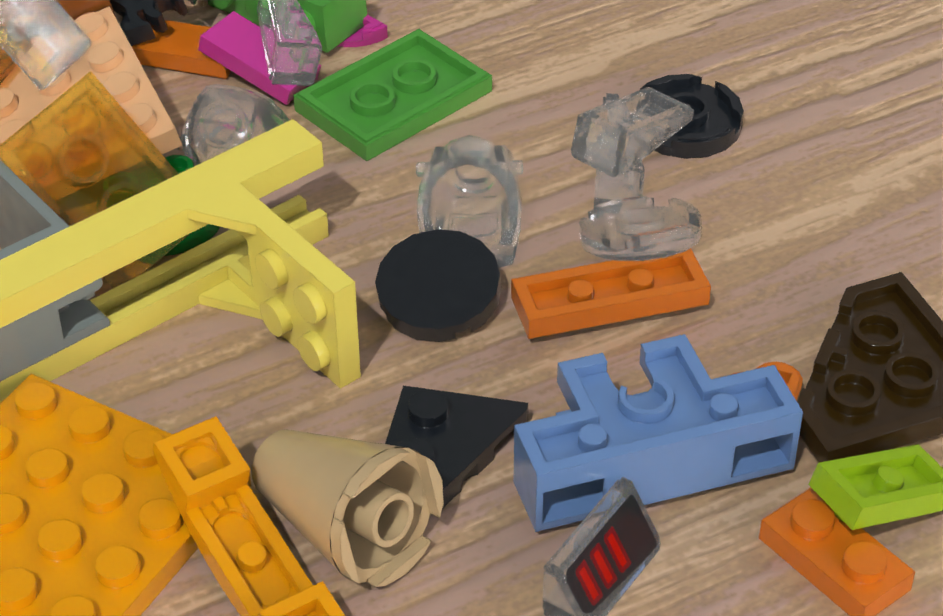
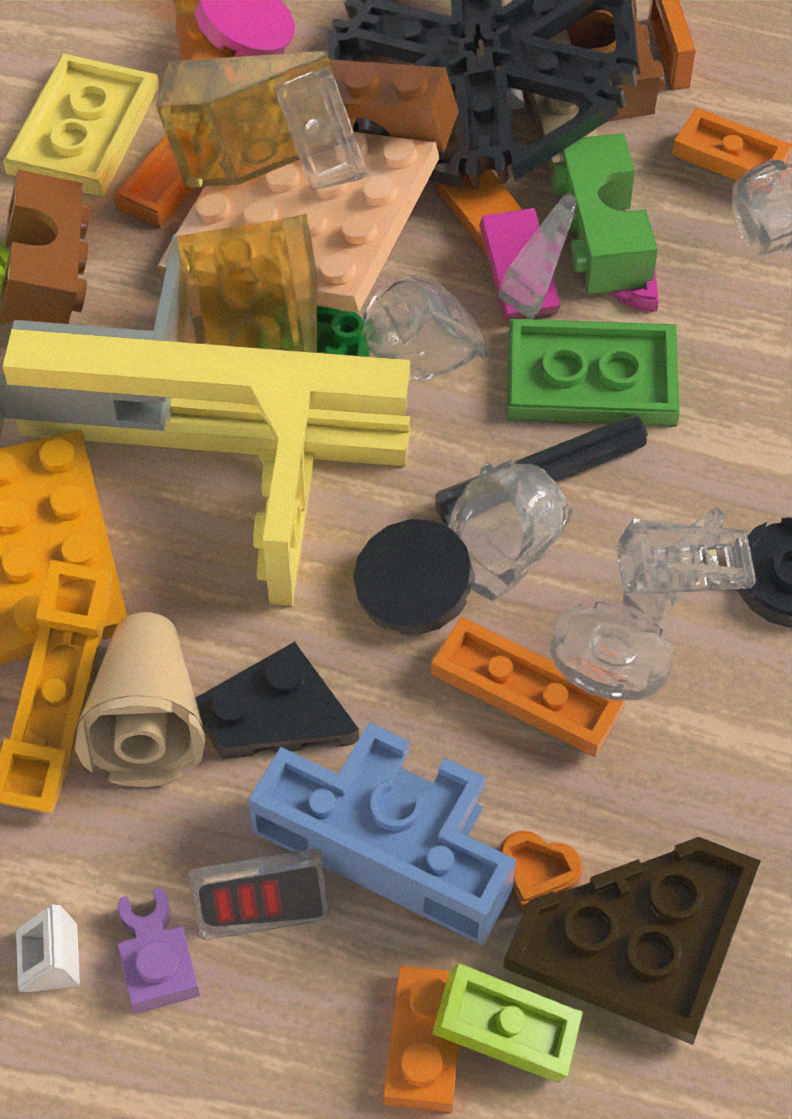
camera: 45 degrees right, 15 degrees up
none -> black axle [435,415,648,524]

